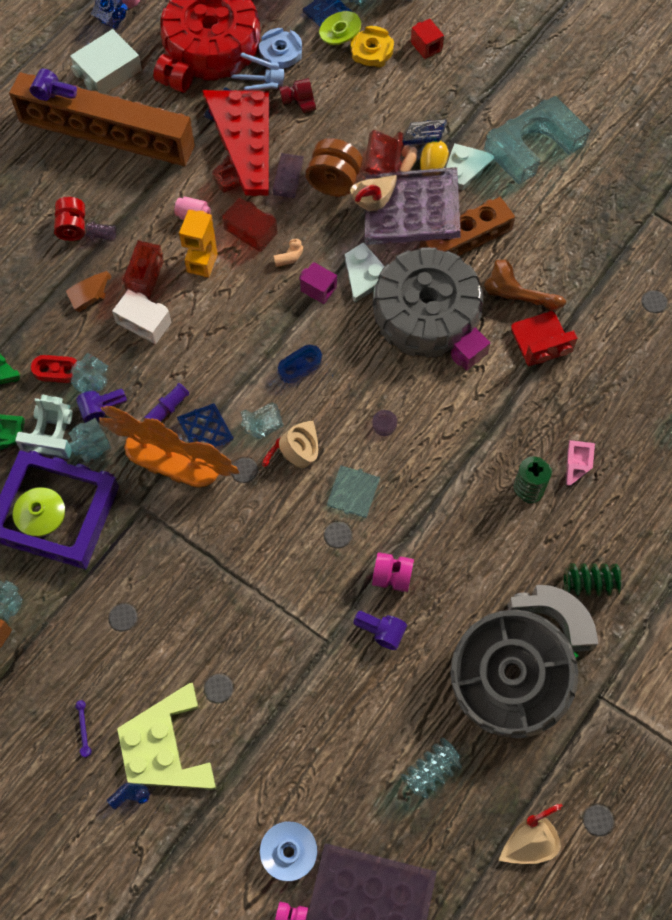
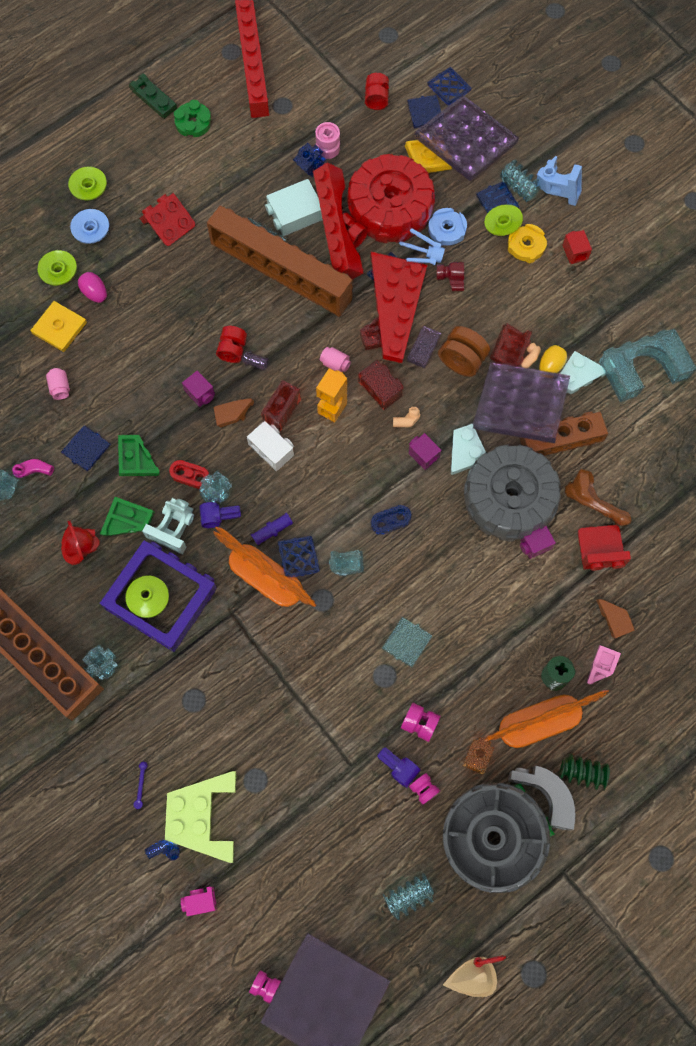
camera: 15 degrees right, 5 degrees up
dark purple axle [29,68,77,101] -> none
clear light blue brick [68,418,111,462] -> none
light blue dish [260,821,317,881] -> none
tan piece [262,421,318,468] -> none
tan piece [350,175,397,211] -> none
tile [372,410,397,436] -> none
piece [403,119,447,145] -> none
none -> dark pink brick [181,887,217,916]
none -> magenta brick [182,370,215,407]
none -> red arch [313,162,364,279]
none -> dark pink wheel [409,773,440,805]
none -> clear orange brick [462,737,494,775]
none -> orange plant [484,690,609,748]
none -> dark orange slope [596,598,635,638]

